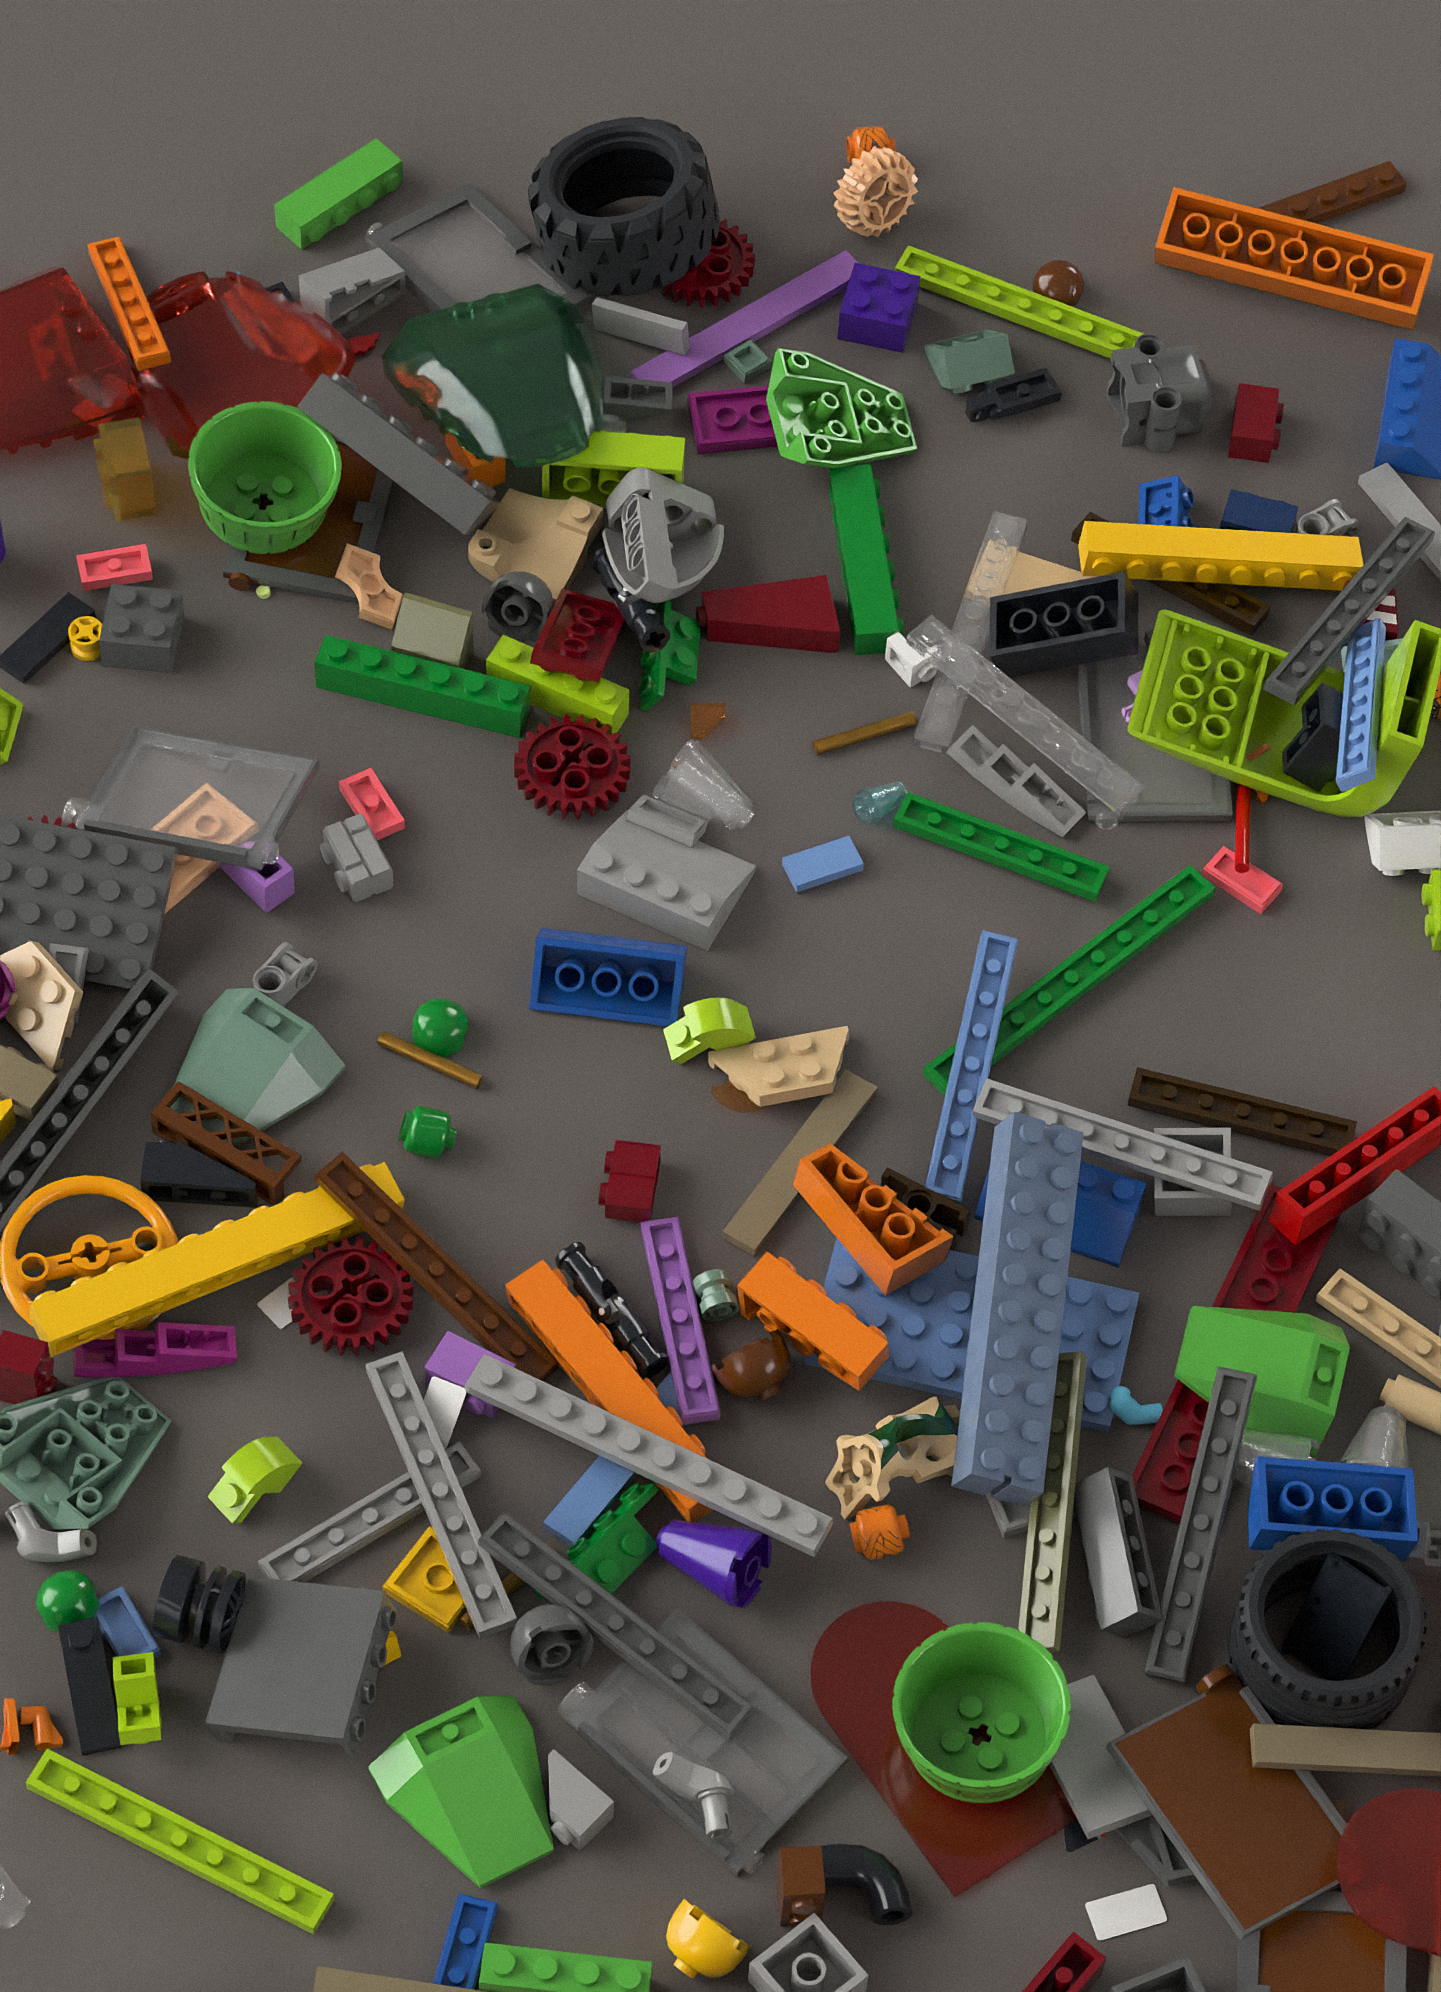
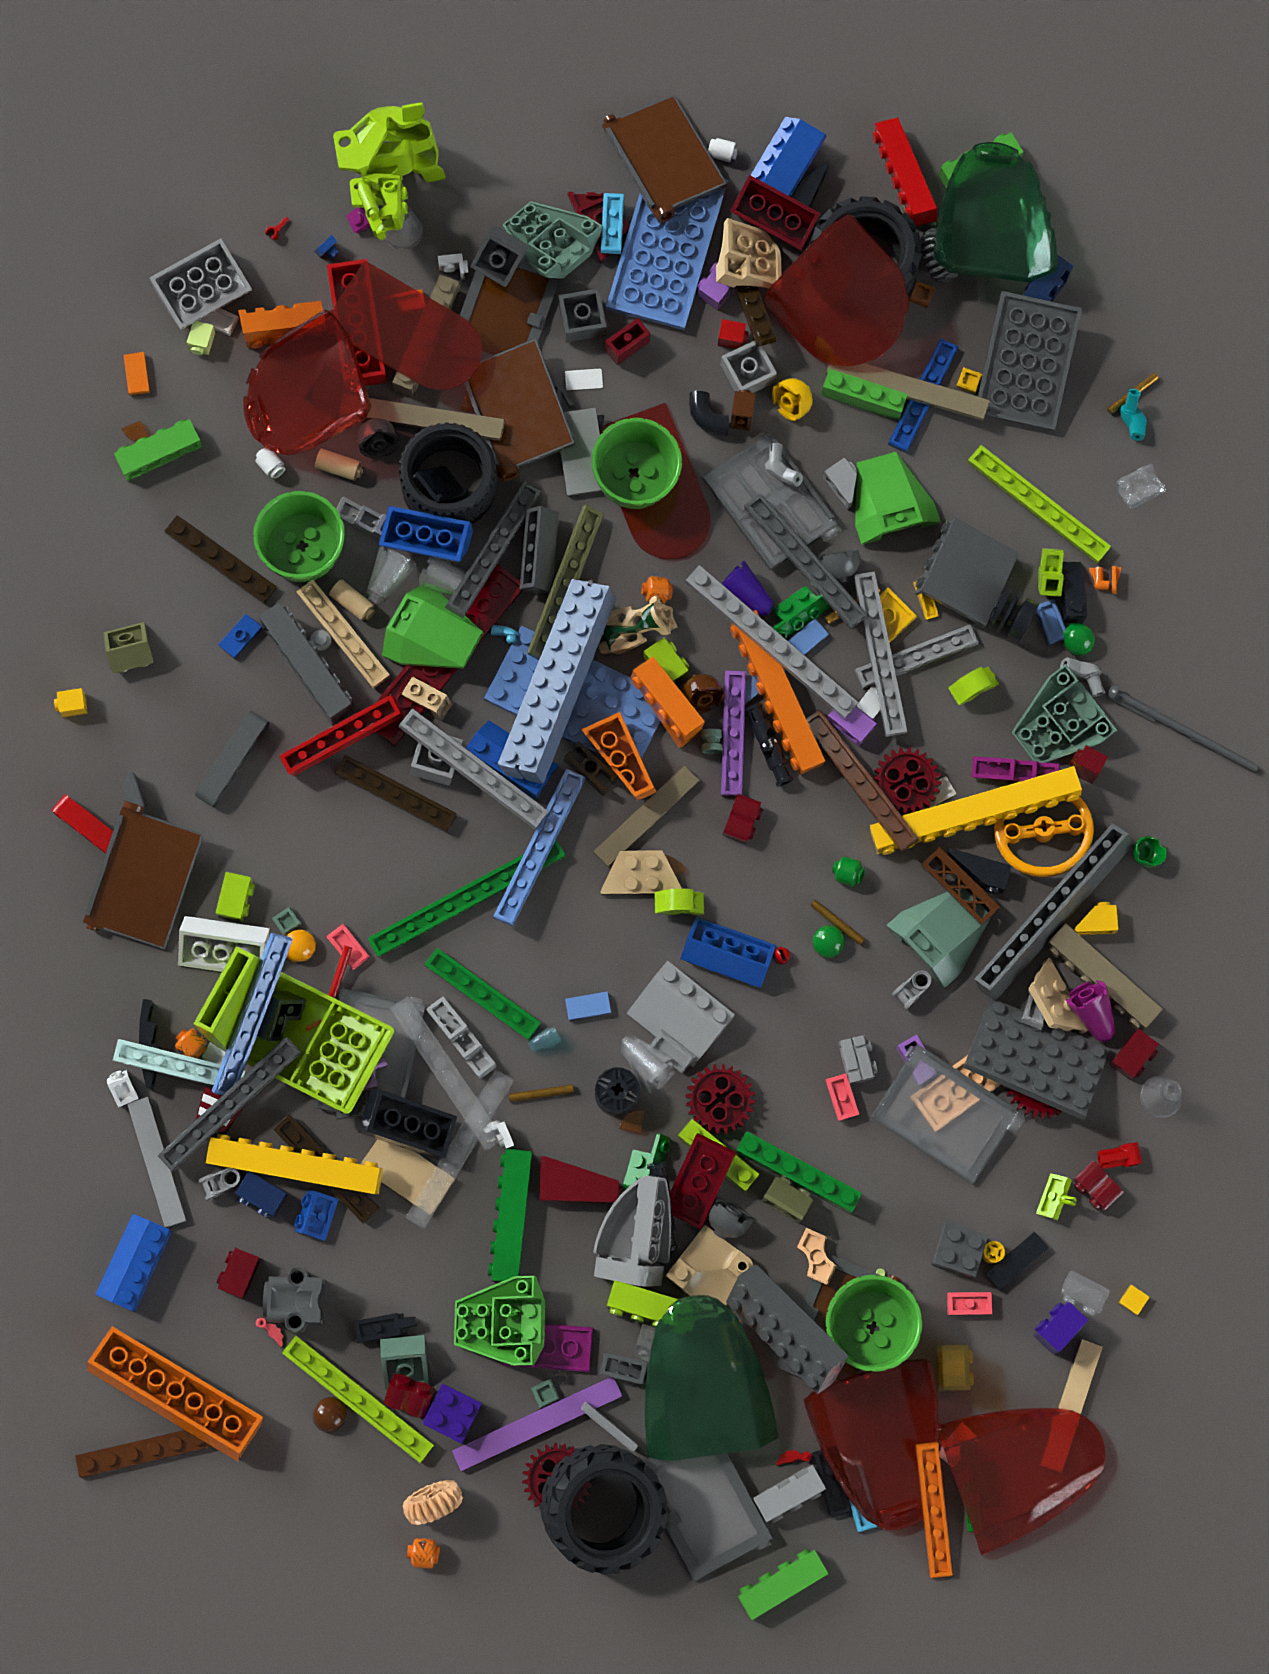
camera: 170 degrees left, 20 degrees up
none -> sand green tile [272,906,302,936]
none -> light orange hair [286,930,316,963]
none -> dark red brick [384,1374,435,1418]
none -> tan bracket [402,677,453,721]
none -> black wheel [595,1067,640,1117]
none -> lime brick [643,637,689,684]
none -> red hinge [773,947,790,965]

